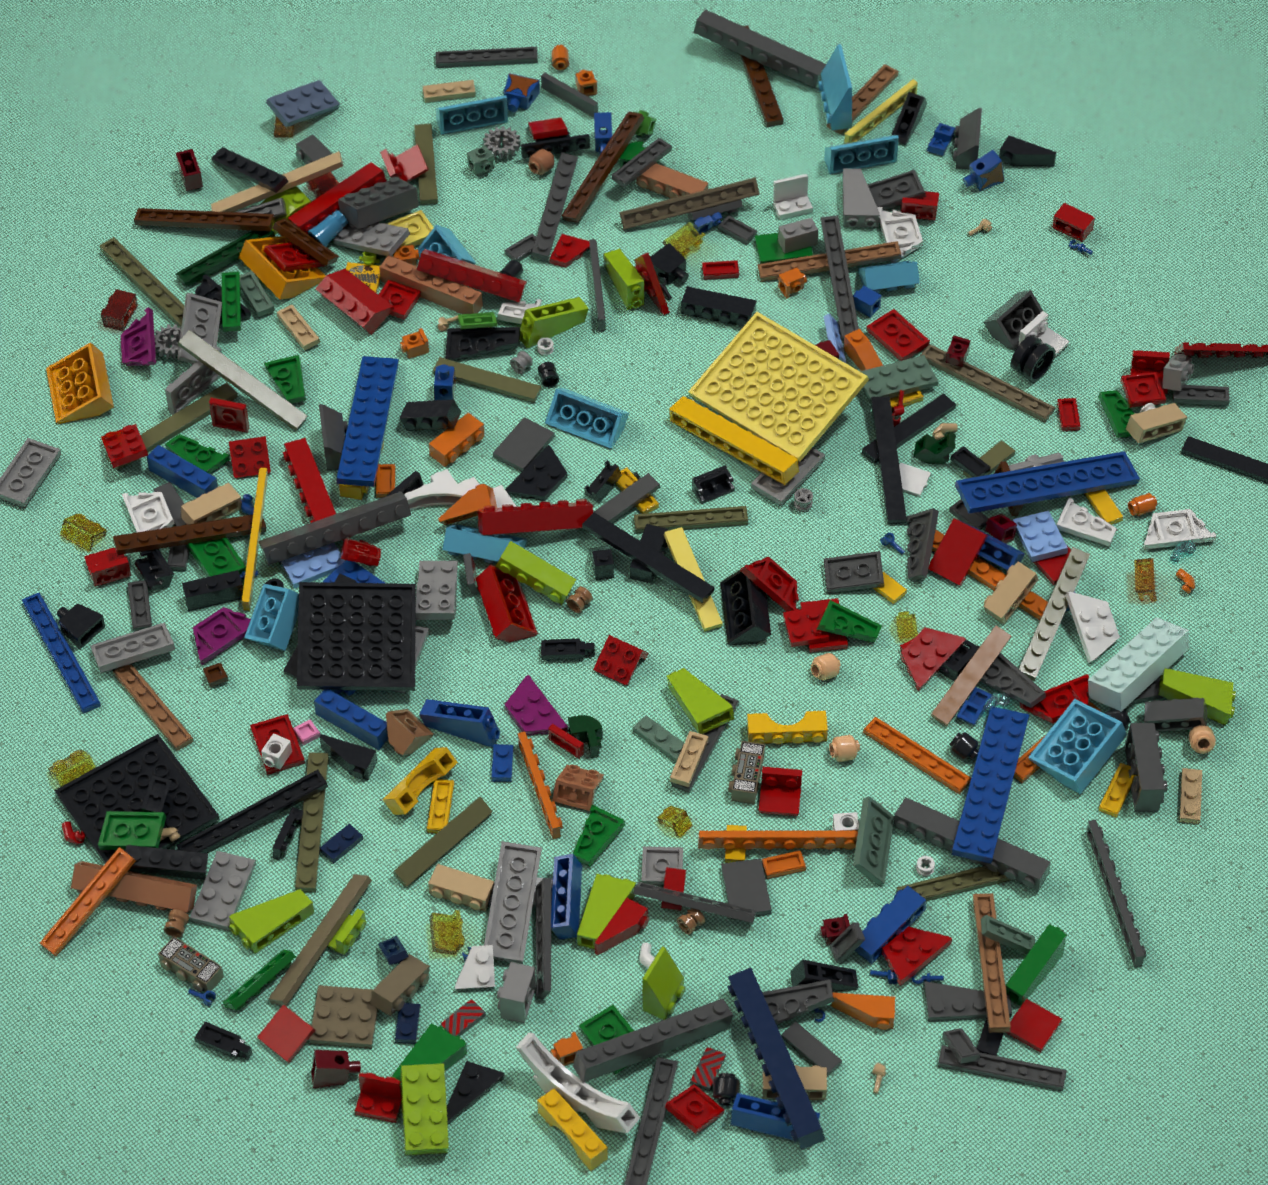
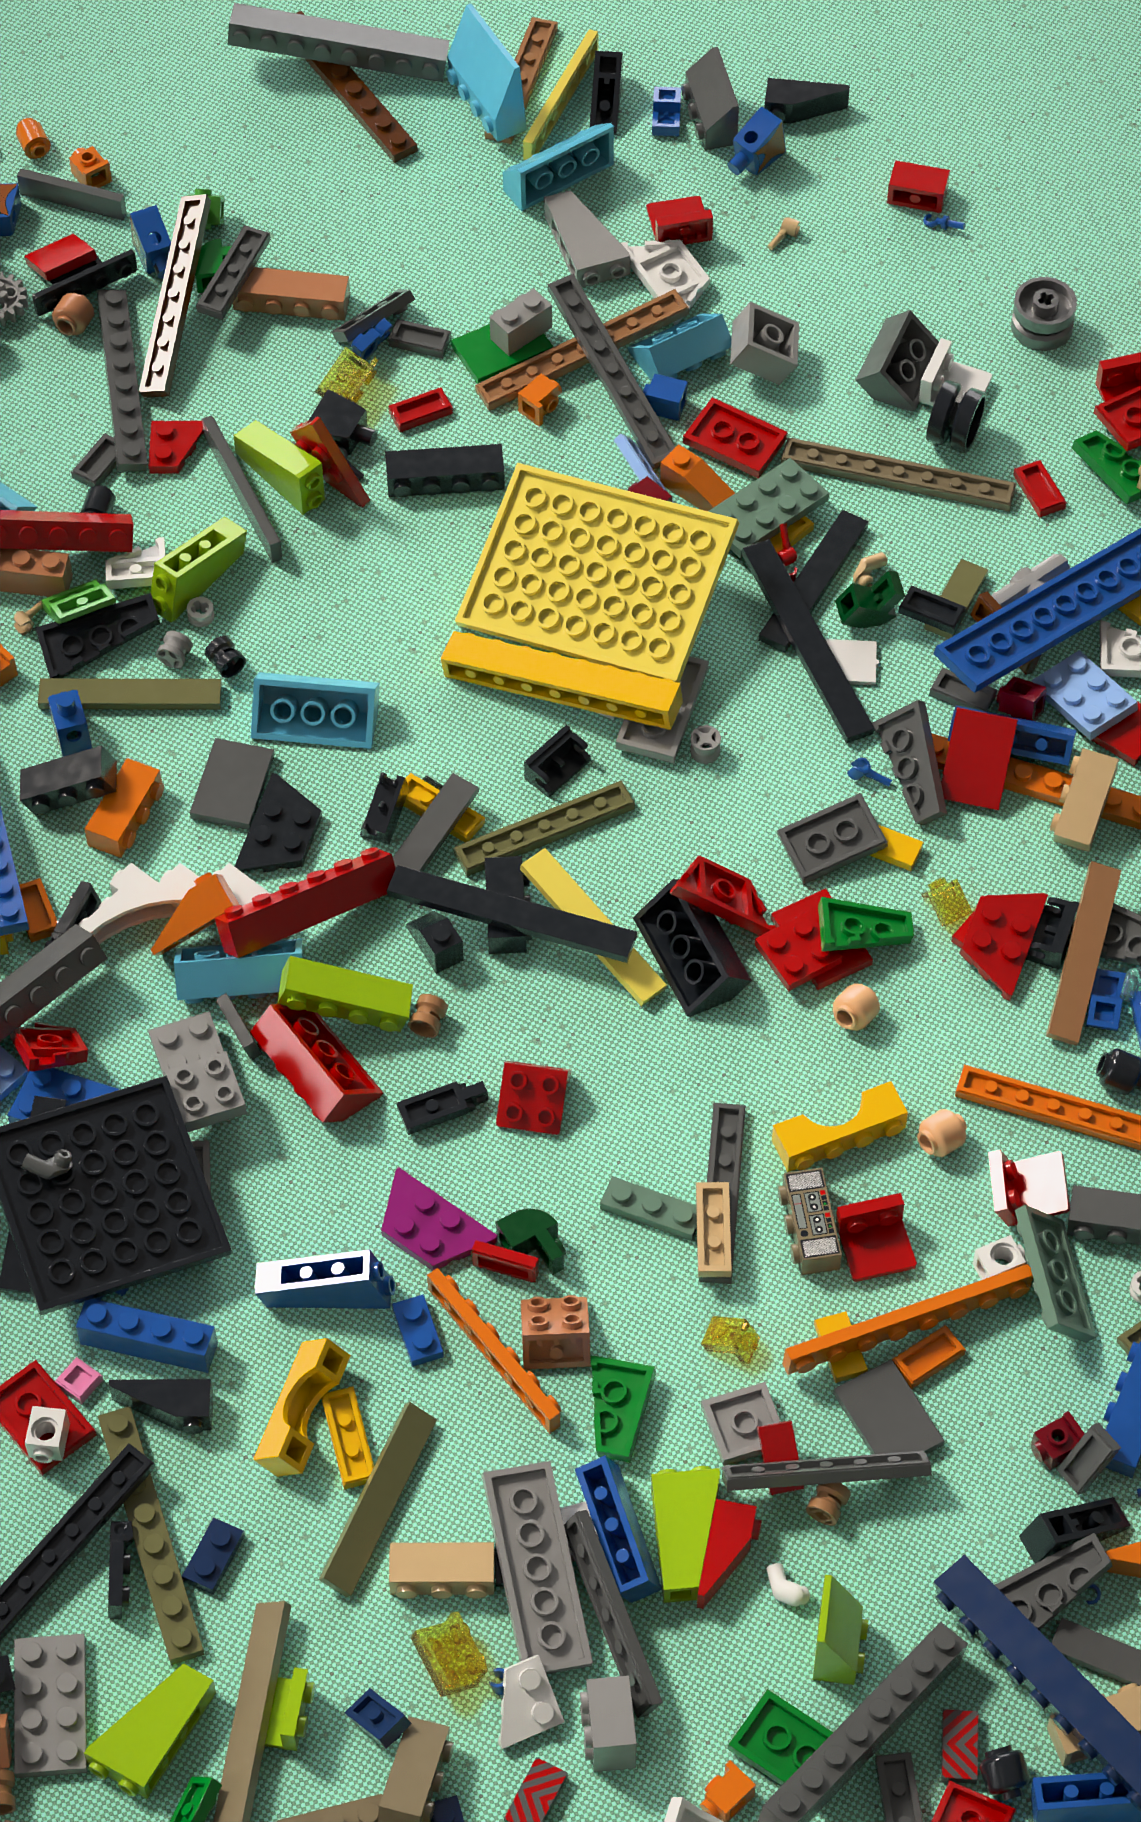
camera: 20 degrees left, 5 degrees up
medium nougat slope [386,709,434,755] -> none
dark tan tile [619,177,760,230] -> none
lime slope [666,668,735,734] -> none
white bracket [773,174,813,220] -> none
dark grey tile [868,170,926,210] -> none
dark red brick [945,335,971,368] -> none
none -> dark grey arm [22,1149,73,1179]
none -> light grey brick [730,302,799,385]
none -> bracket [988,1149,1070,1227]
none -> flat silver wheel [1011,277,1077,351]

